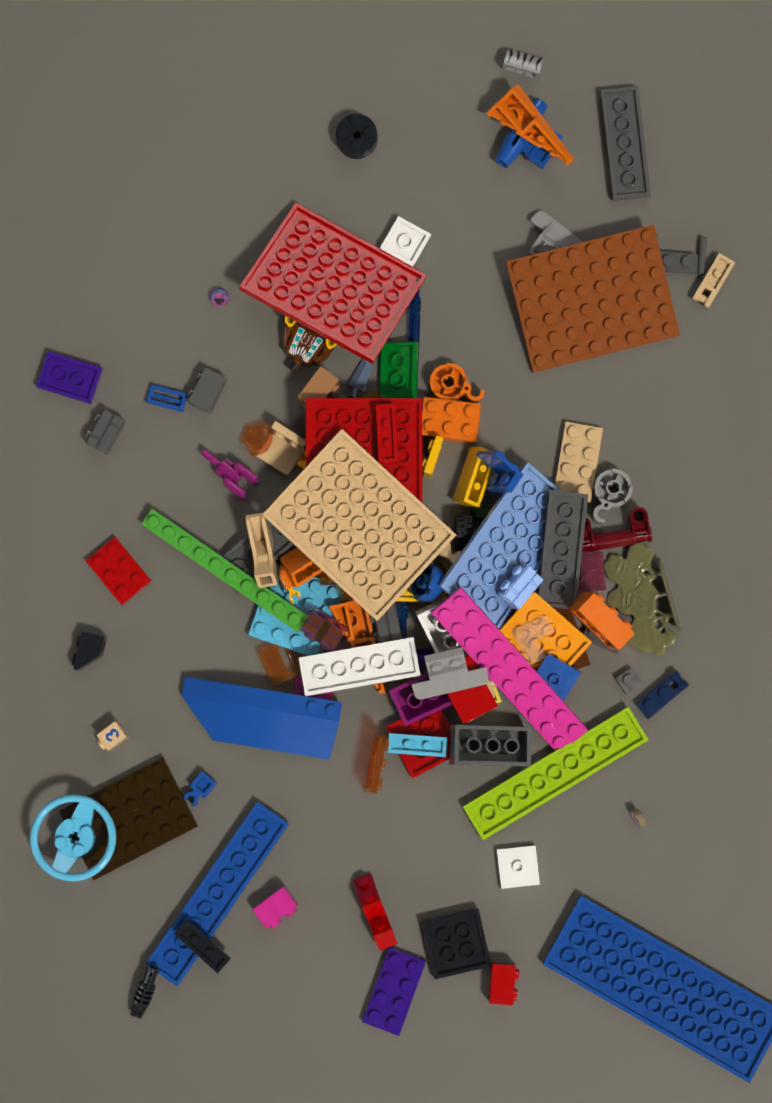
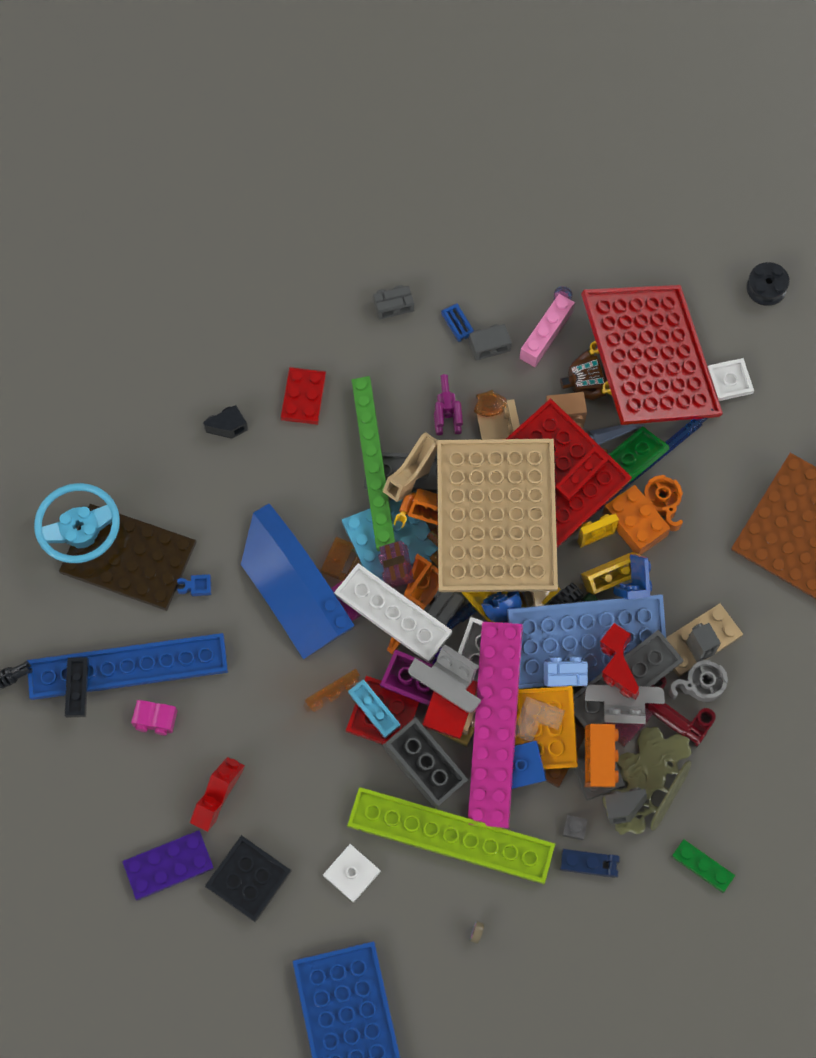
camera: 45 degrees right, 15 degrees down
dark purple plate [36,351,103,405] -> none
tan brick [96,721,129,751] -> none
red brick [489,962,519,1006] -> none
none -> bright pink brick [520,294,575,367]
none -> light grey plate [585,685,665,724]
none -> red arch [600,623,639,700]
none -> dark grey slope [605,788,647,825]
none -> green plate [671,839,735,893]
none -> dark grey brick [686,623,721,662]

